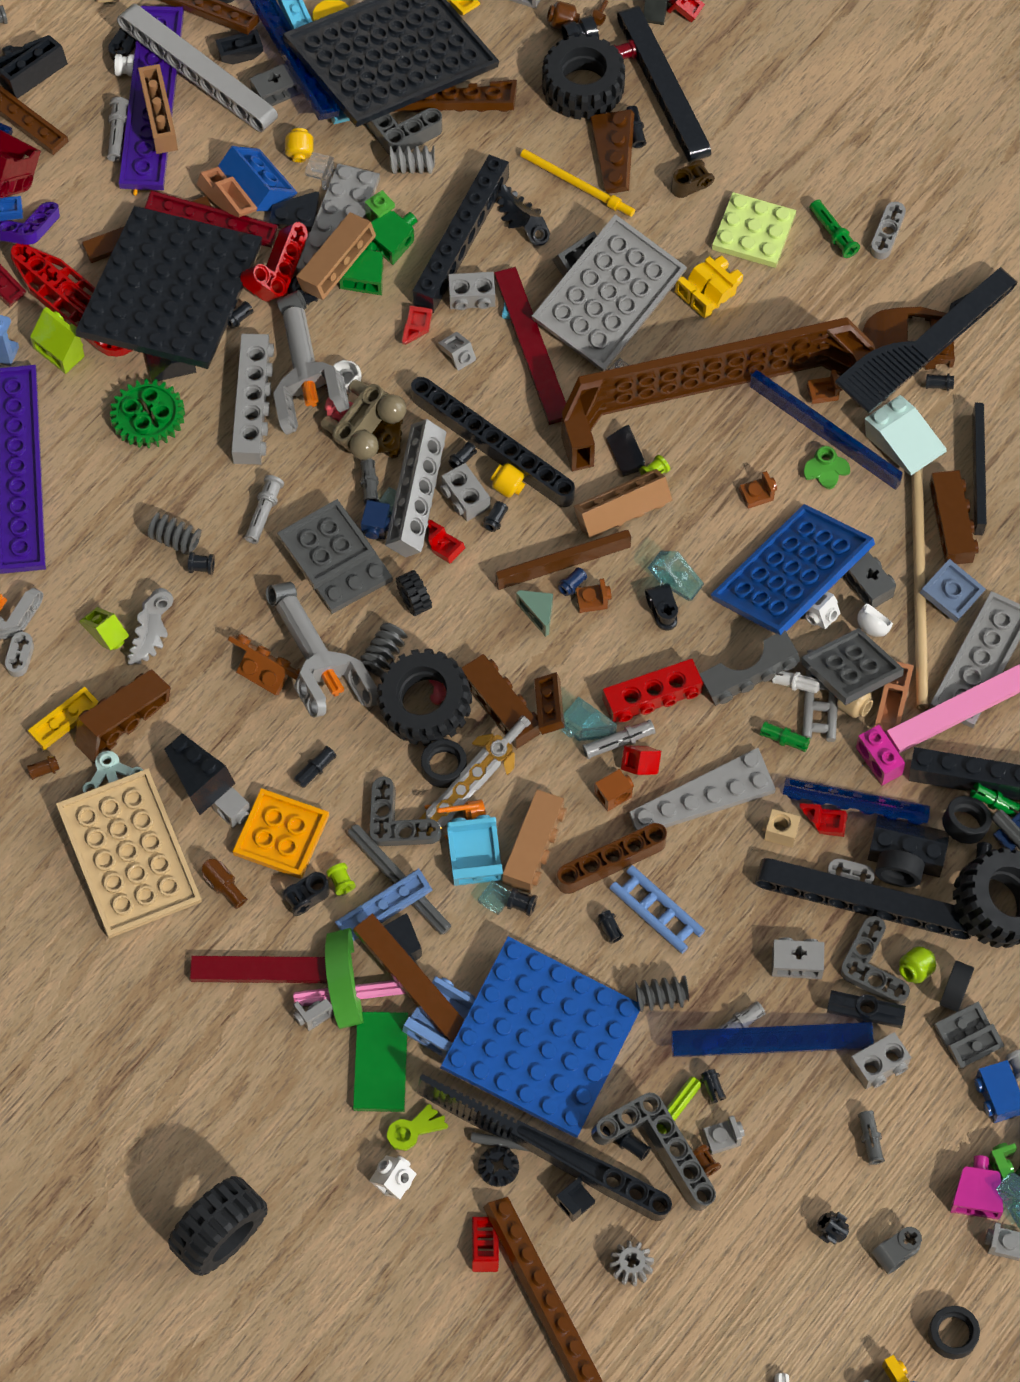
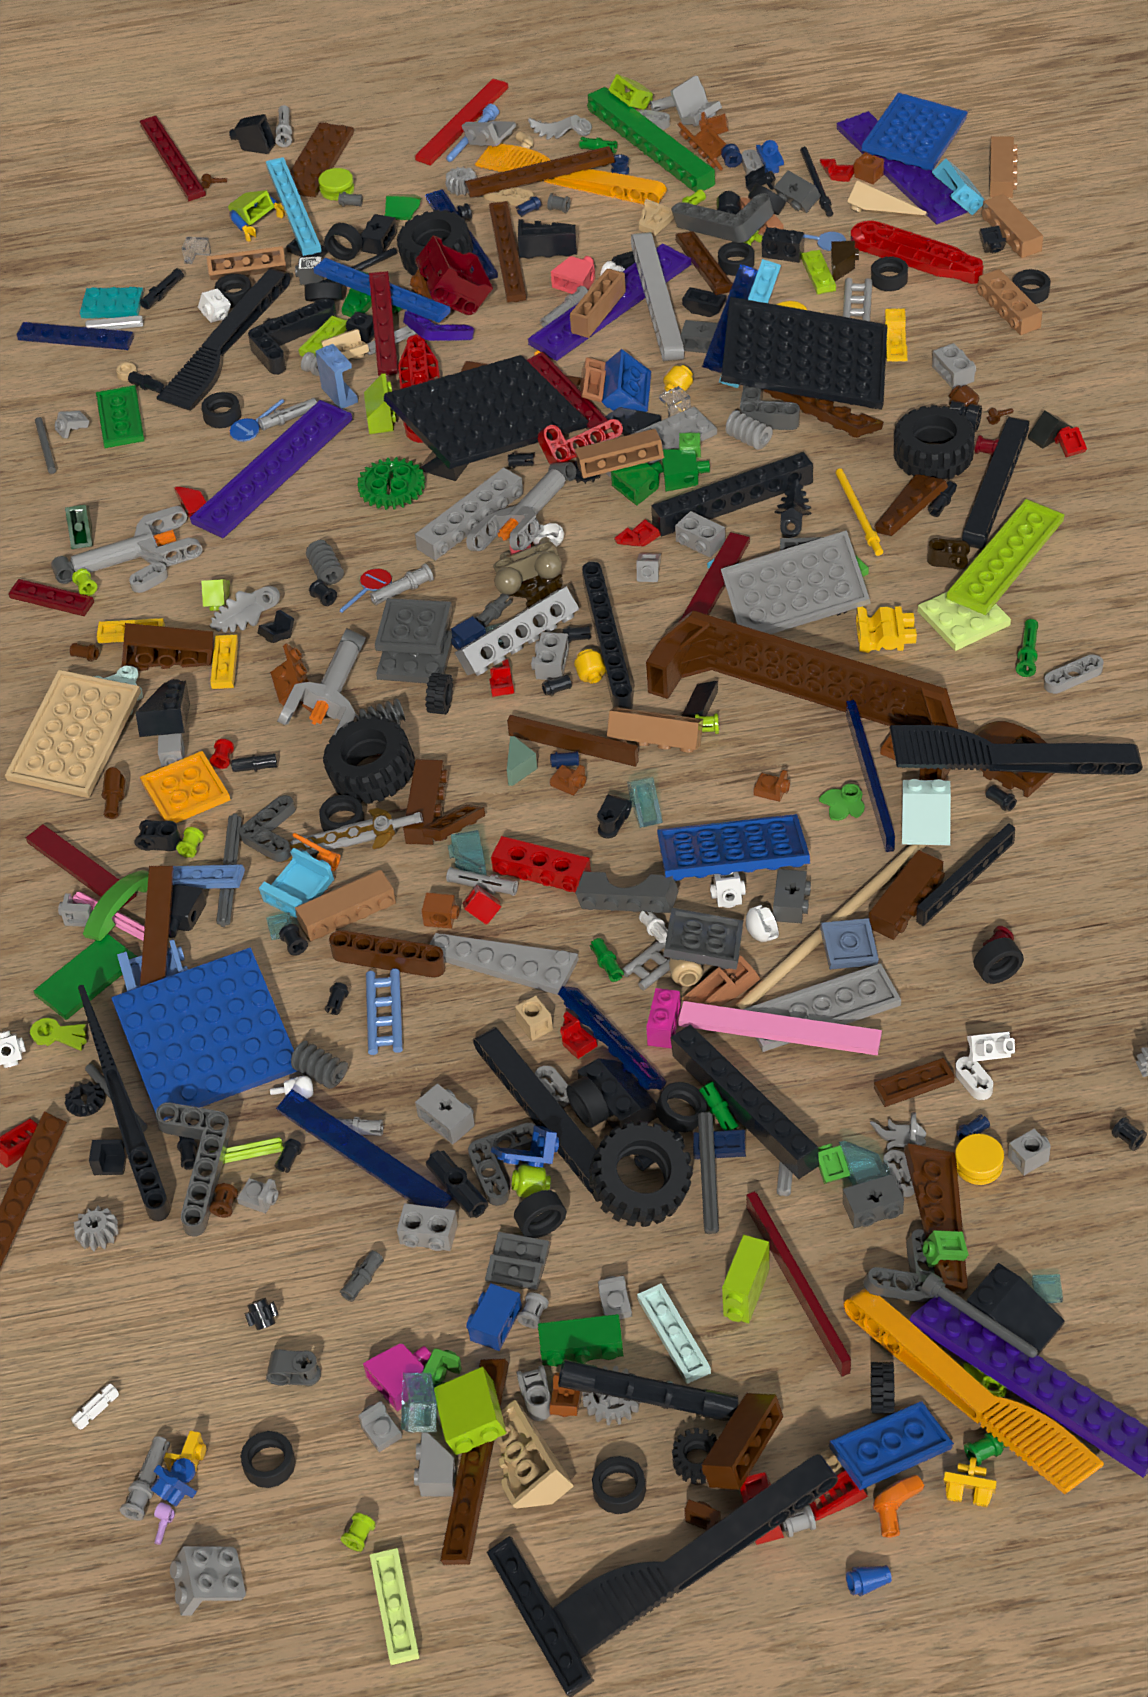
camera: 45 degrees right, 15 degrees down
none -> yellow plate [210,635,238,689]
none -> red bush [210,739,235,769]
none -> black bracket [257,610,294,643]
none -> white piece [270,1076,313,1104]
none -> red piece [340,569,392,613]
none -> blue bracket [491,1125,559,1167]
none -> coral torso [551,256,595,294]
none -> lime plate [946,499,1065,615]

